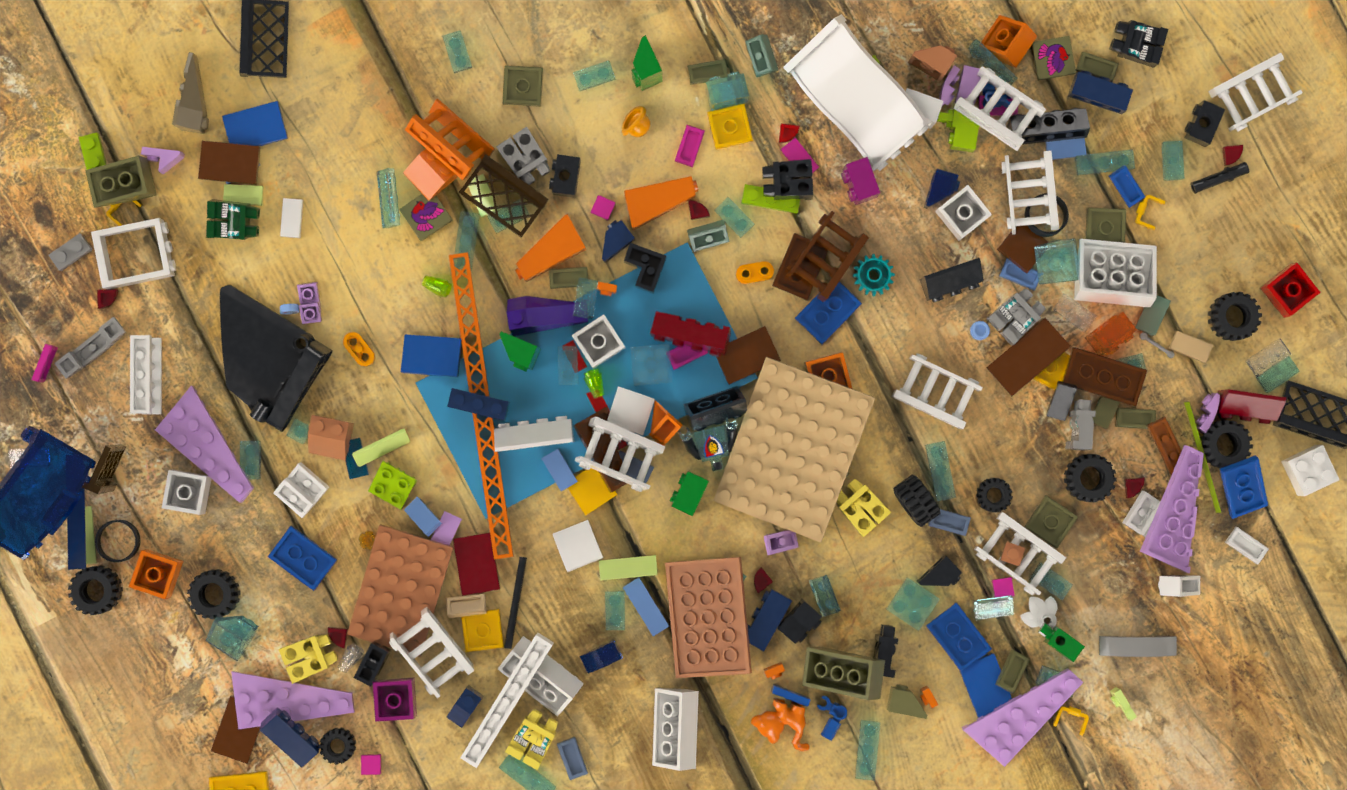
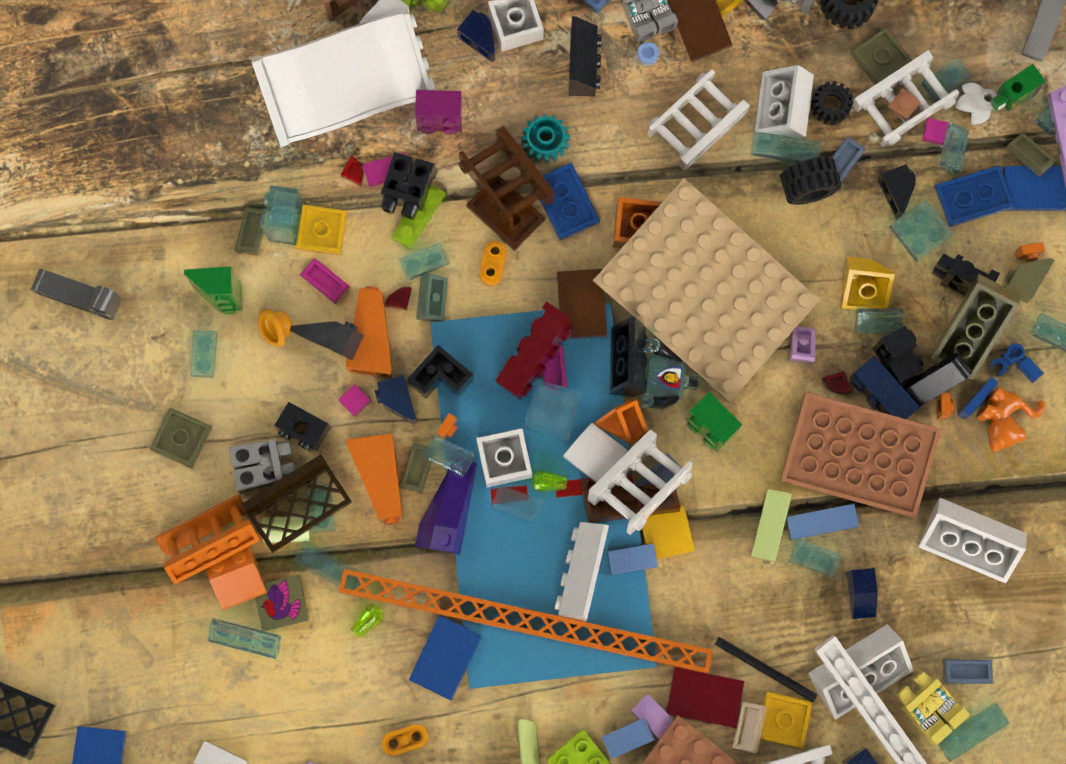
camera: 70 degrees left, 10 degrees down
clear light blue plate [442,30,472,73] -> none
dark blue brick [447,388,510,421] -> none
green slope [499,331,541,372] -> none
white slope [553,520,603,572] -> none
sand green slope [745,34,778,77] -> none
light yellow hips [837,479,891,537] -> none
none -> black slope [289,321,364,360]
none -> white slope [754,65,814,140]
none -> yellow slope [841,256,895,313]
none -> beam [903,353,972,406]

